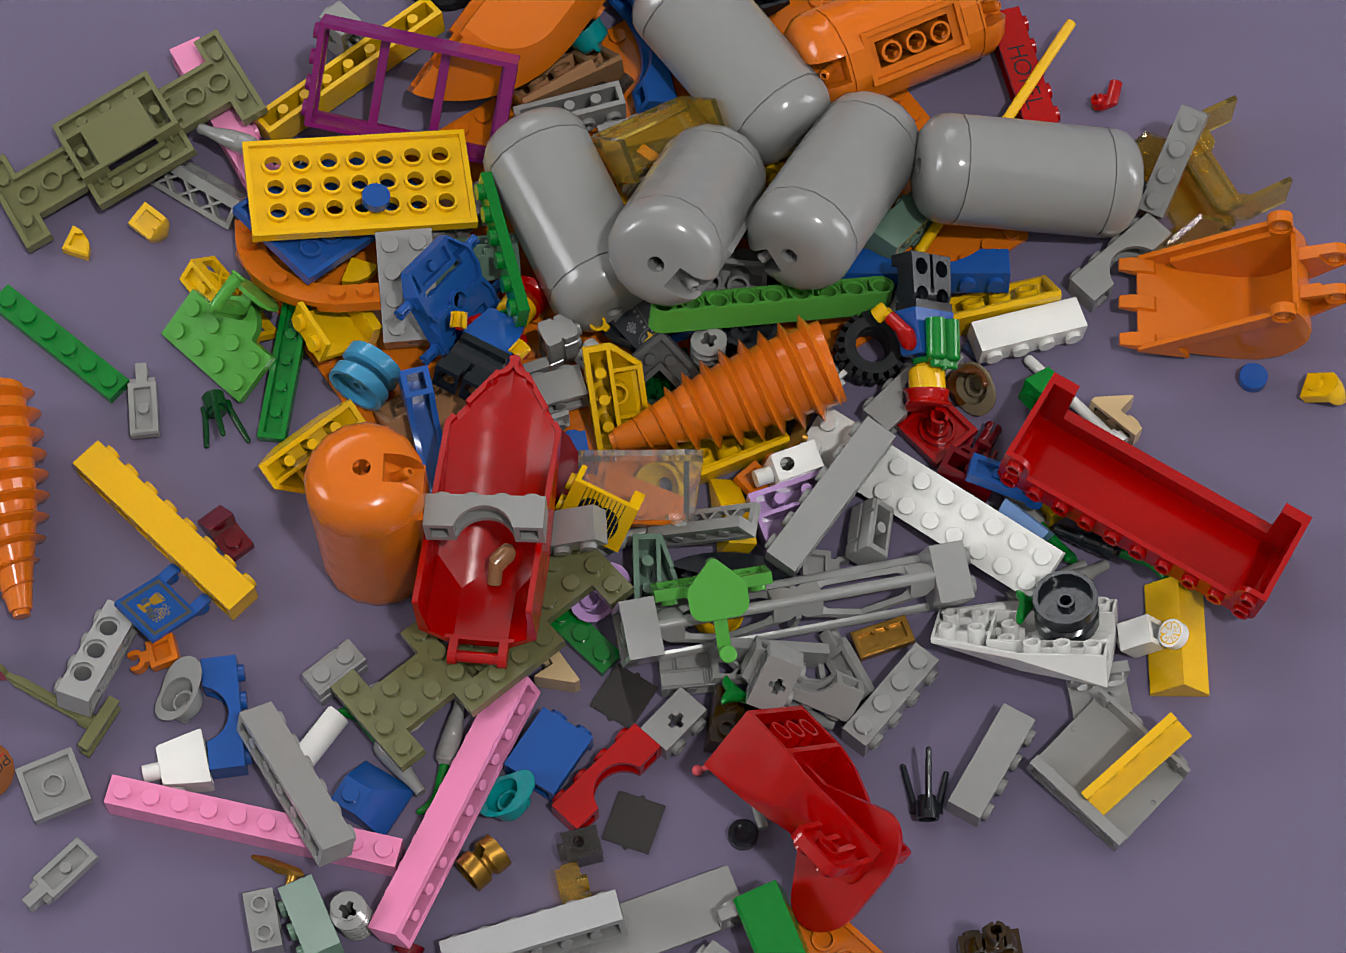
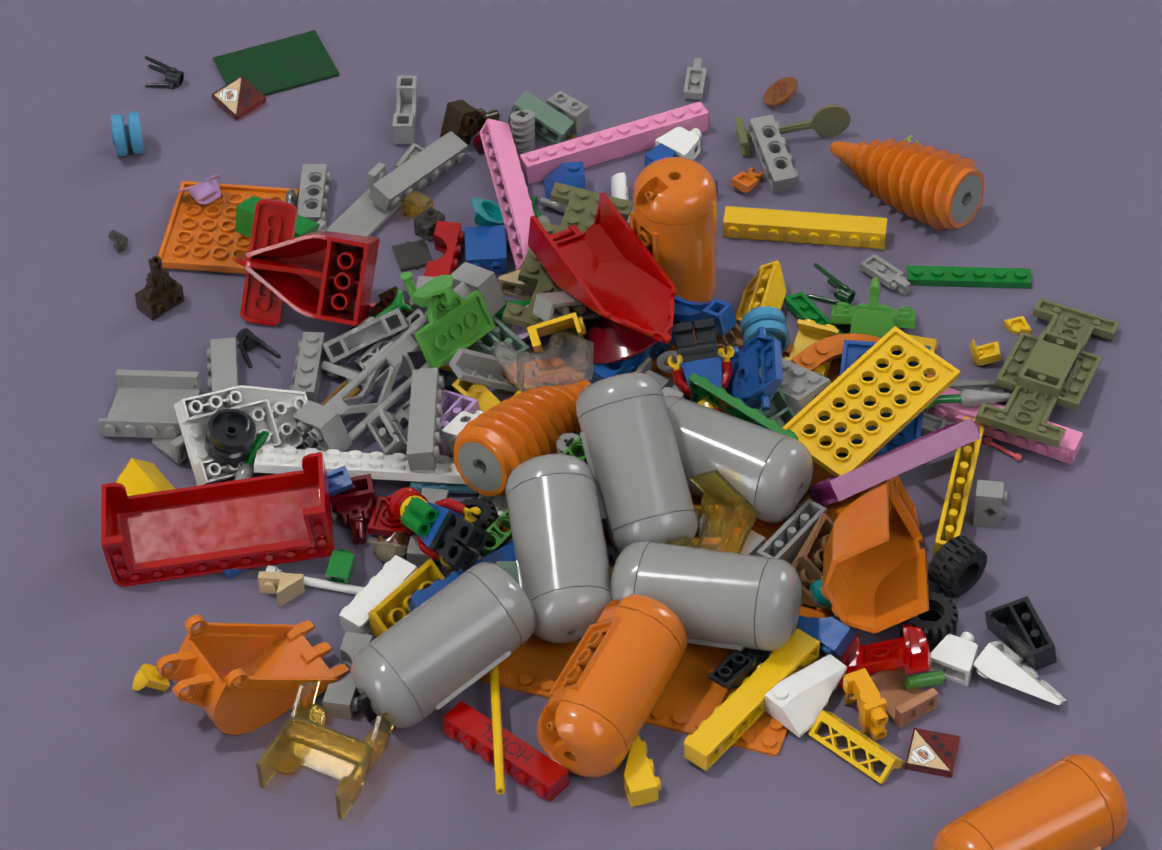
camera: 145 degrees right, 20 degrees down
light grey plate [15,747,93,825] -> none
blue flag [114,563,212,643] -> none
light grey piece [155,656,204,724] -> none
dark red slope [197,505,255,562] -> none
light grey brick [236,701,356,867] -> none
blue tile [362,183,390,212] -> none
light grey arch [422,492,548,543] -> none
pearl gold wheel [454,834,512,891] -> none
medium nougat arm [487,543,516,586] -> none
light grey brick [746,640,806,709] -> none
yellow fence [1081,712,1192,815] -> none
red arm [1090,79,1123,112] -> none
white brick [1116,614,1166,658] -> none
light grey arch [1139,104,1210,218] -> none
white tile [1158,619,1189,650] -> none

